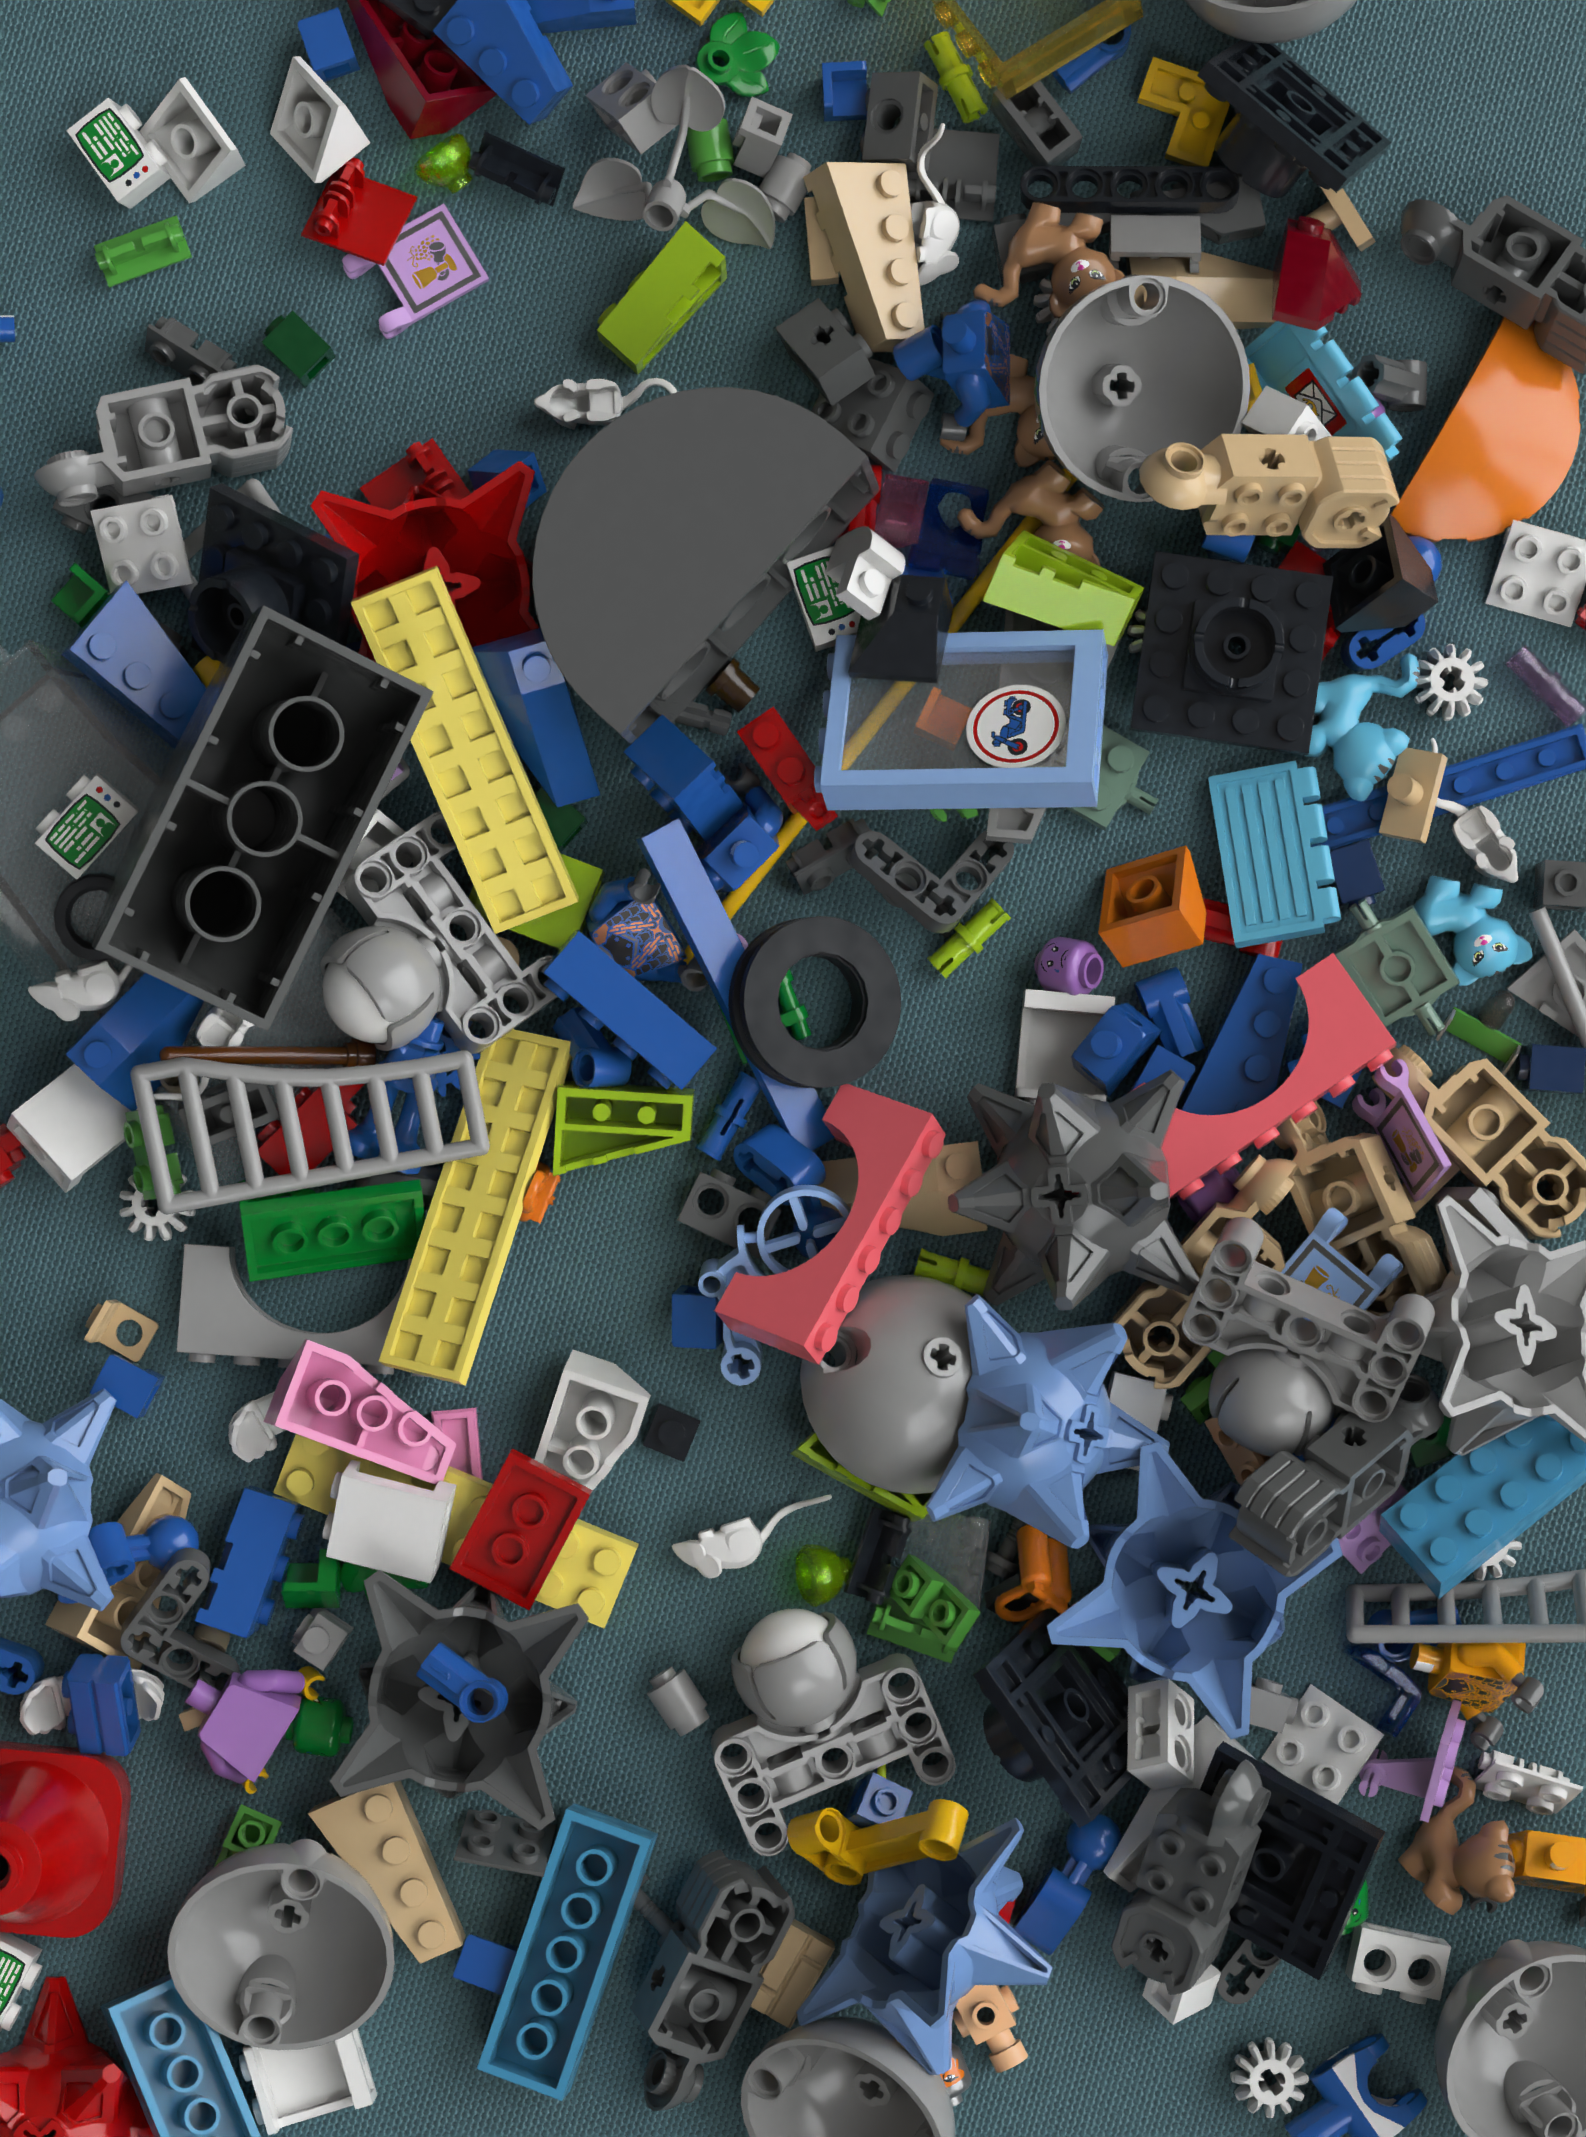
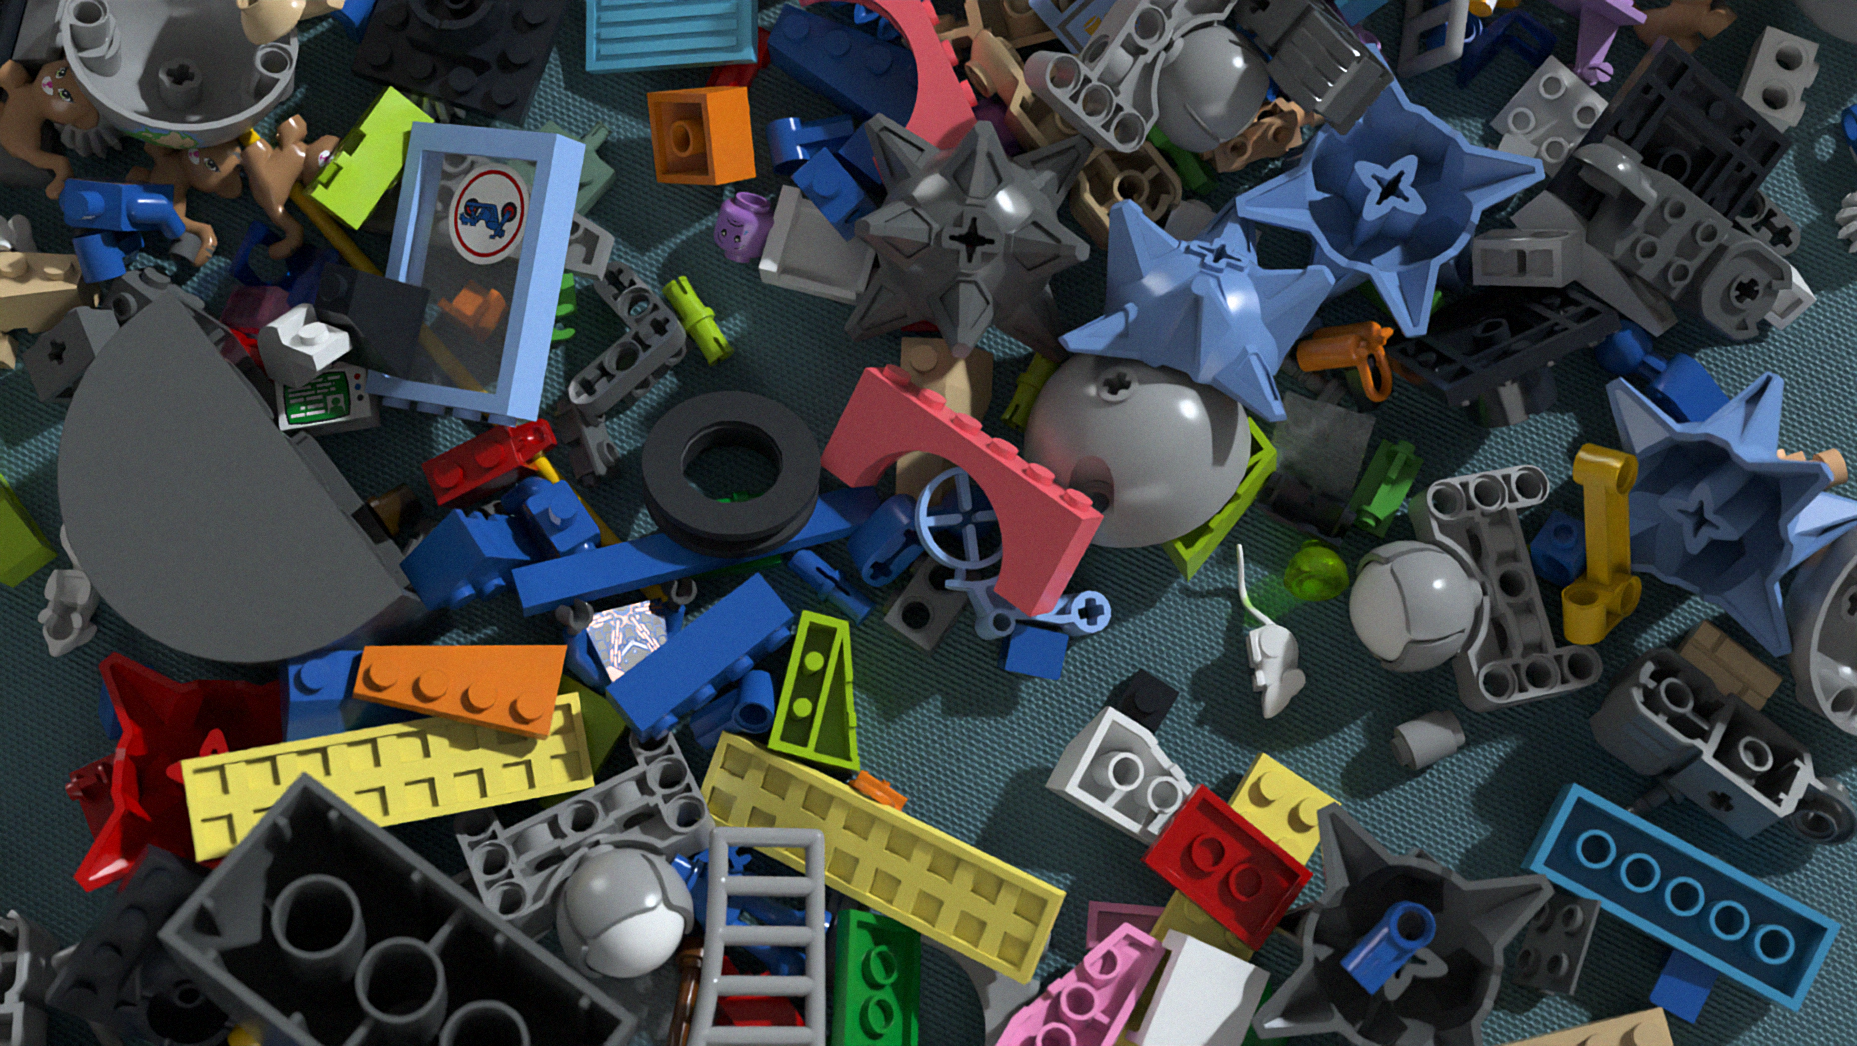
camera: 80 degrees left, 10 degrees down
bright green slope [889,1554,981,1649] -> none
none -> orange wing [352,645,567,741]

